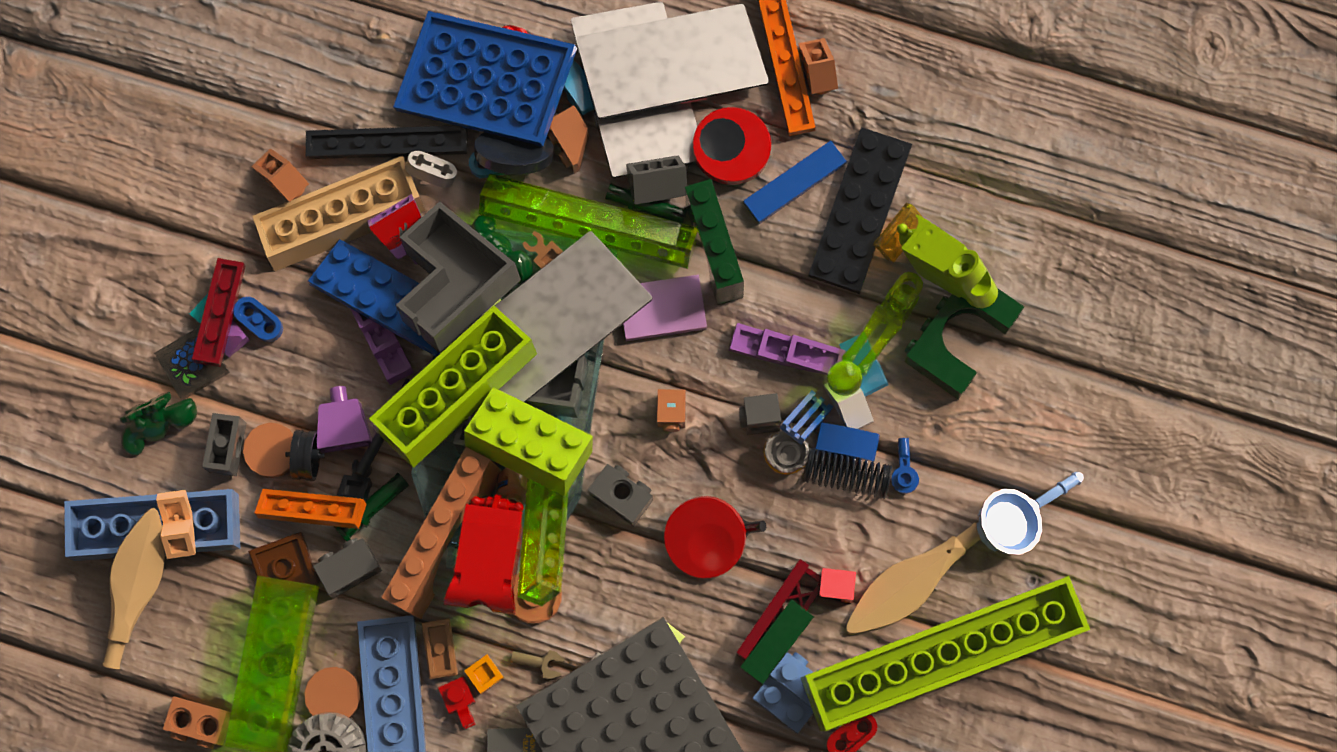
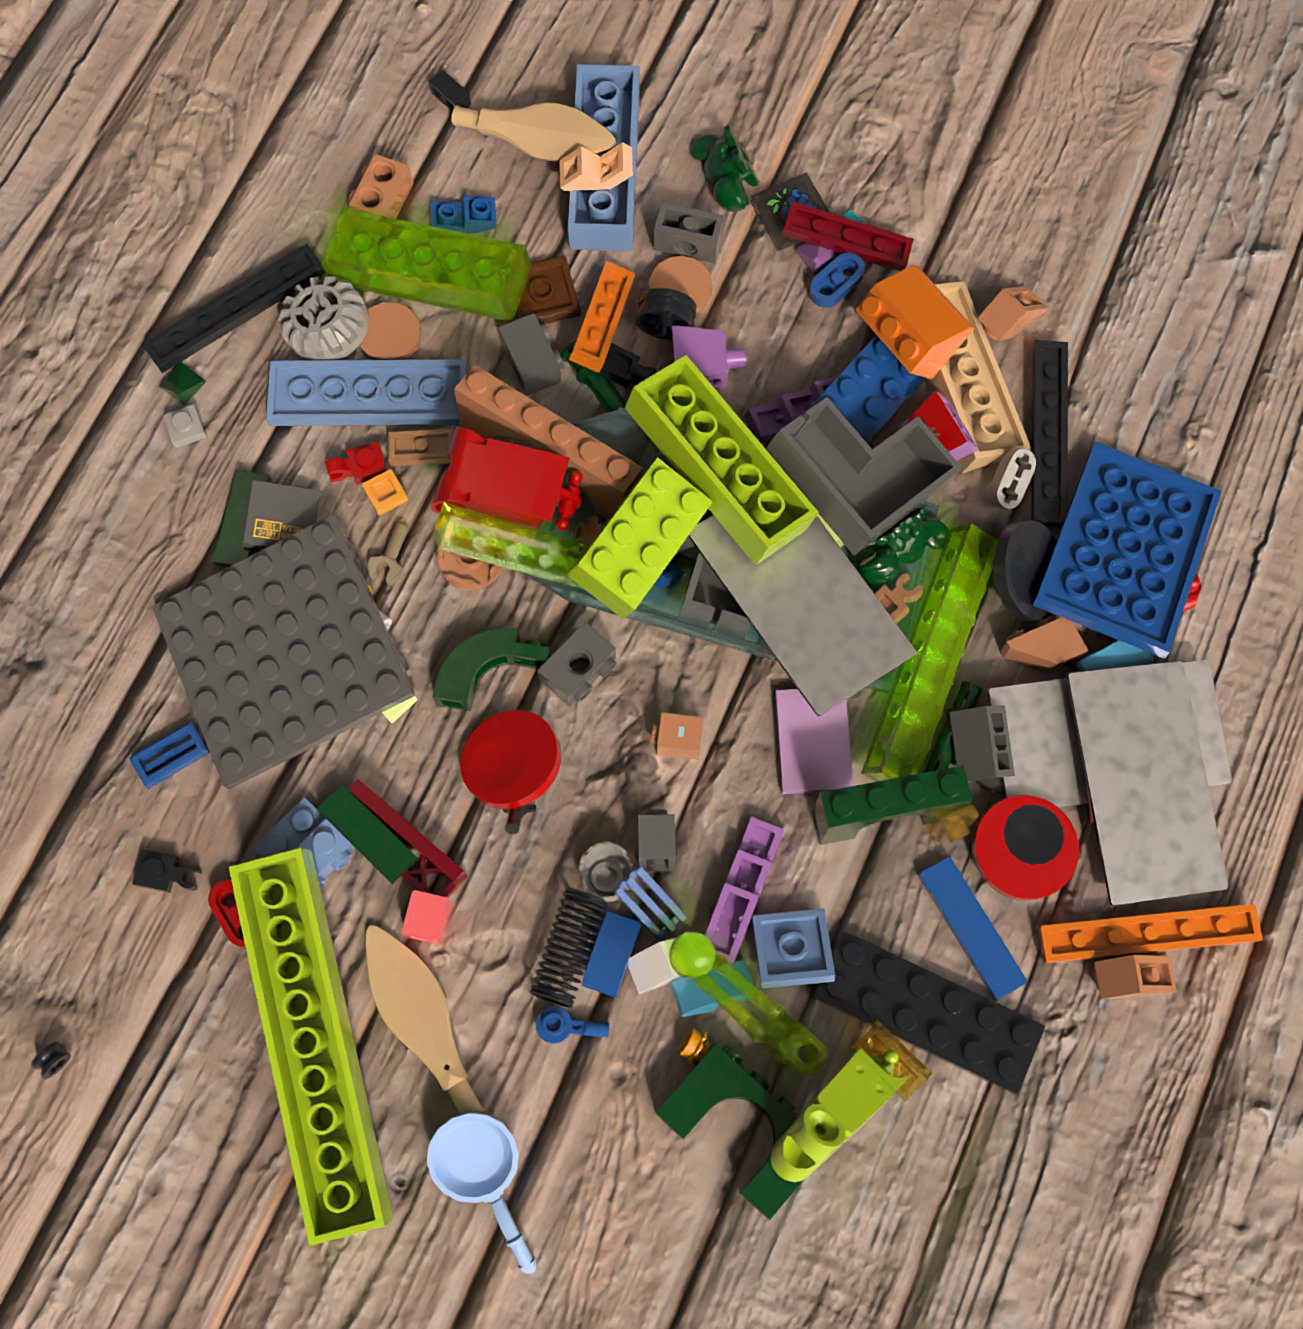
camera: 90 degrees right, 5 degrees down
none -> black piece [429,70,471,112]
none -> blue slope [429,195,497,235]
none -> dark green arch [433,628,551,712]
none -> light orange plate [678,1028,711,1064]
none -> medium blue plate [752,908,835,989]
none -> orange slope [855,265,974,379]
none -> clear yellow plate [930,804,979,846]

